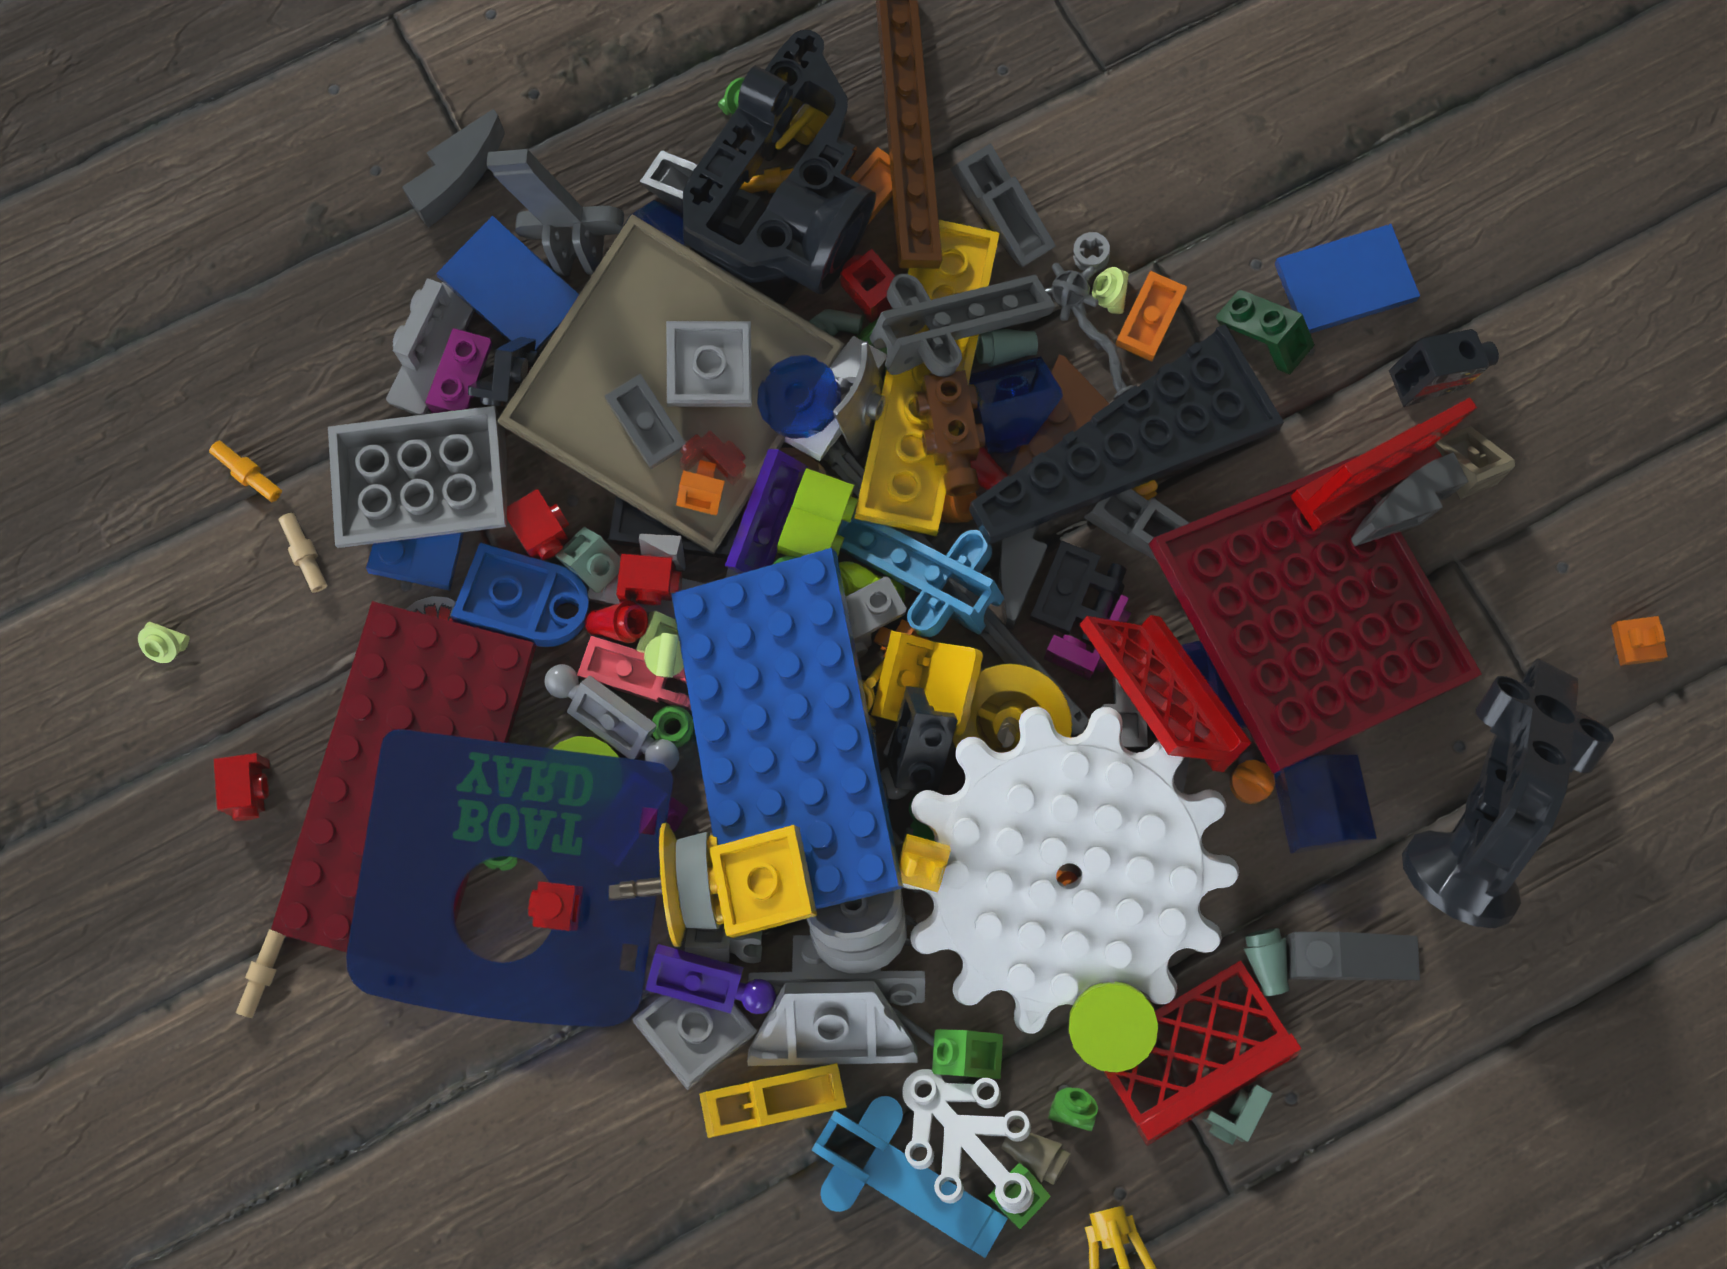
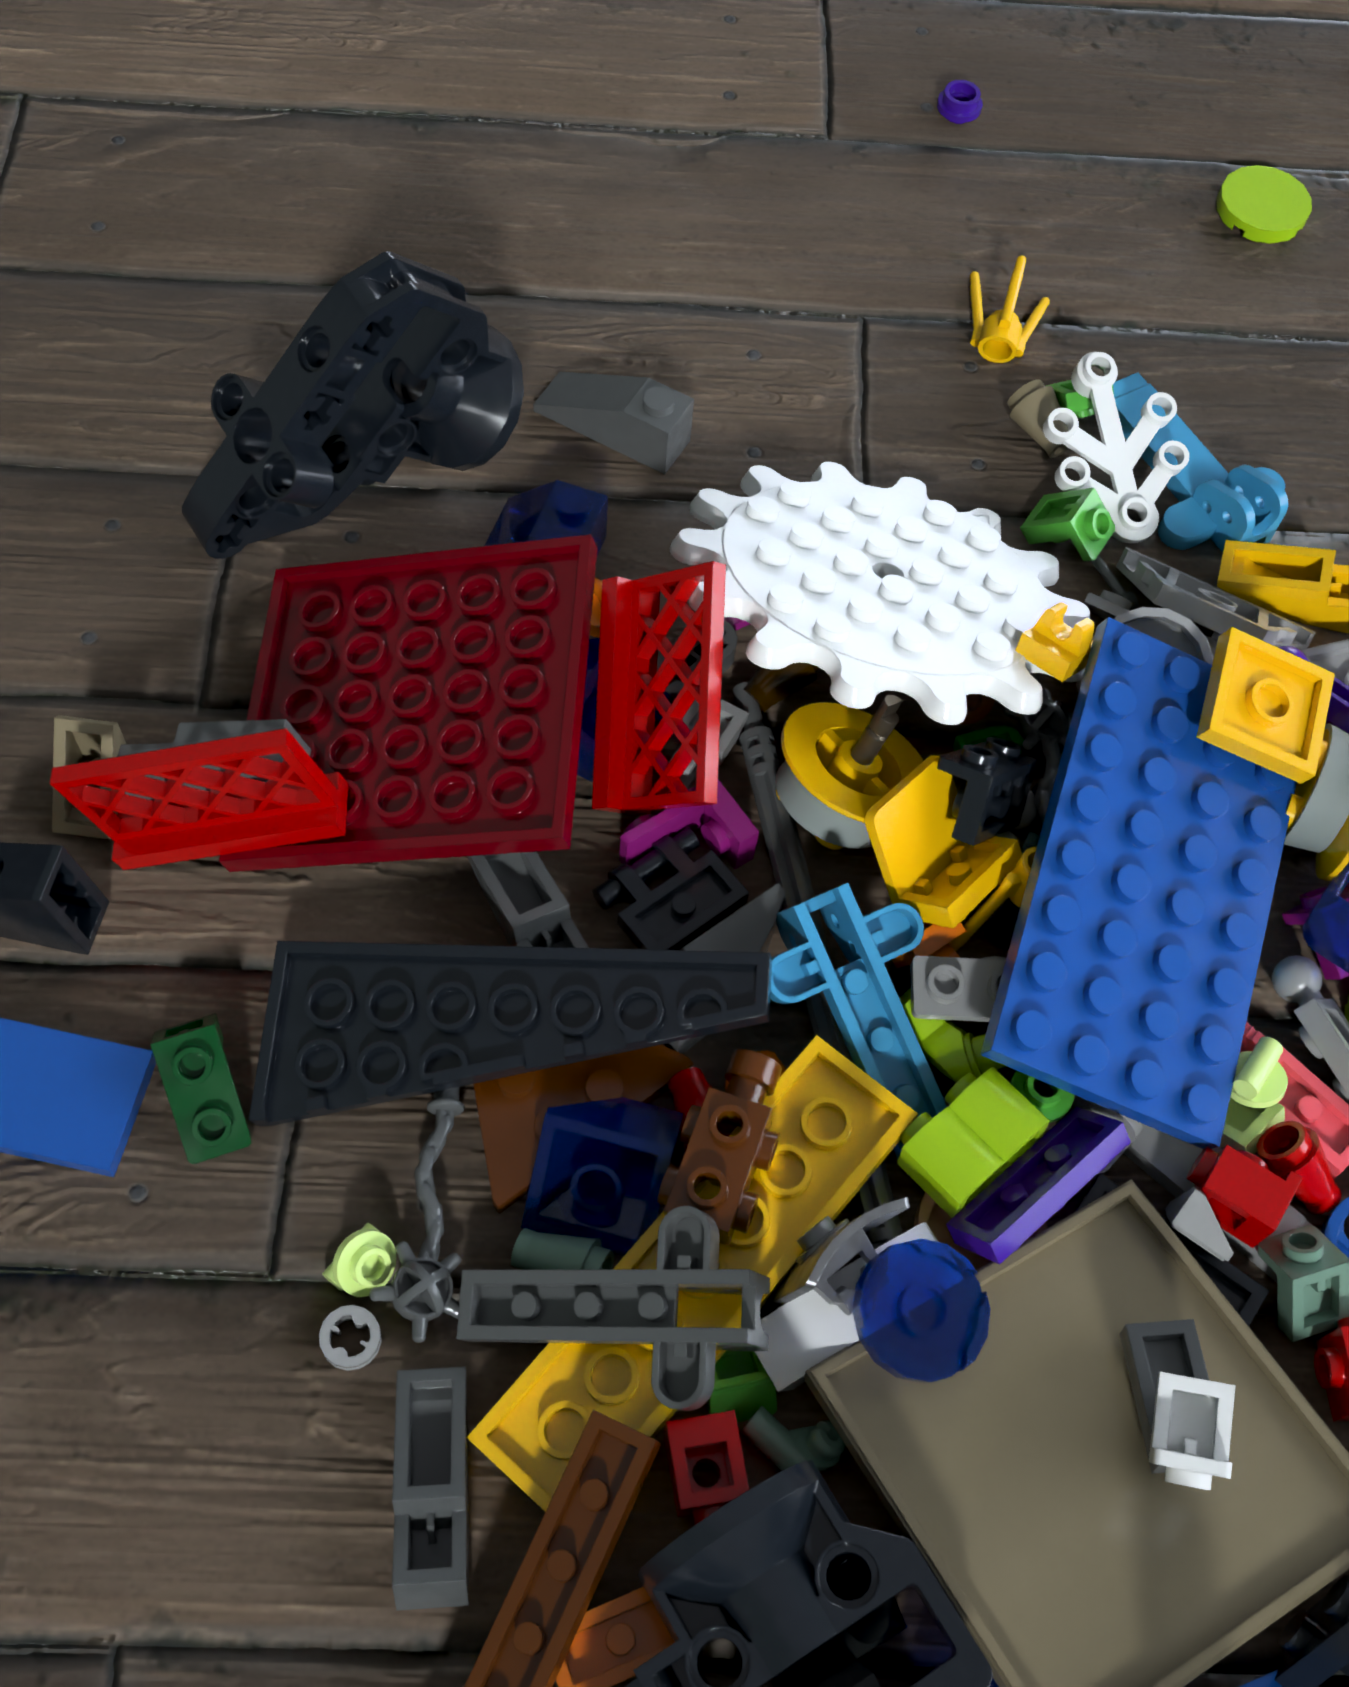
camera: 160 degrees left, 15 degrees down
bright green plate [652,705,694,748] -> none
light grey plate [666,321,752,407] -> none
orange tile [676,460,725,516] -> none
clear red bracket [680,430,746,486] -> none
bright green plate [1048,1088,1098,1132] -> none
lime tile [1068,981,1158,1073] -> none
red fence [1103,960,1302,1146] -> none
orange plate [1115,270,1187,362] -> none
sand green bracket [1202,1085,1273,1145] -> none
sand green cone [1243,928,1289,996] -> none
orange tile [1611,616,1668,666] -> none
none -> white bracket [1149,1372,1236,1490]

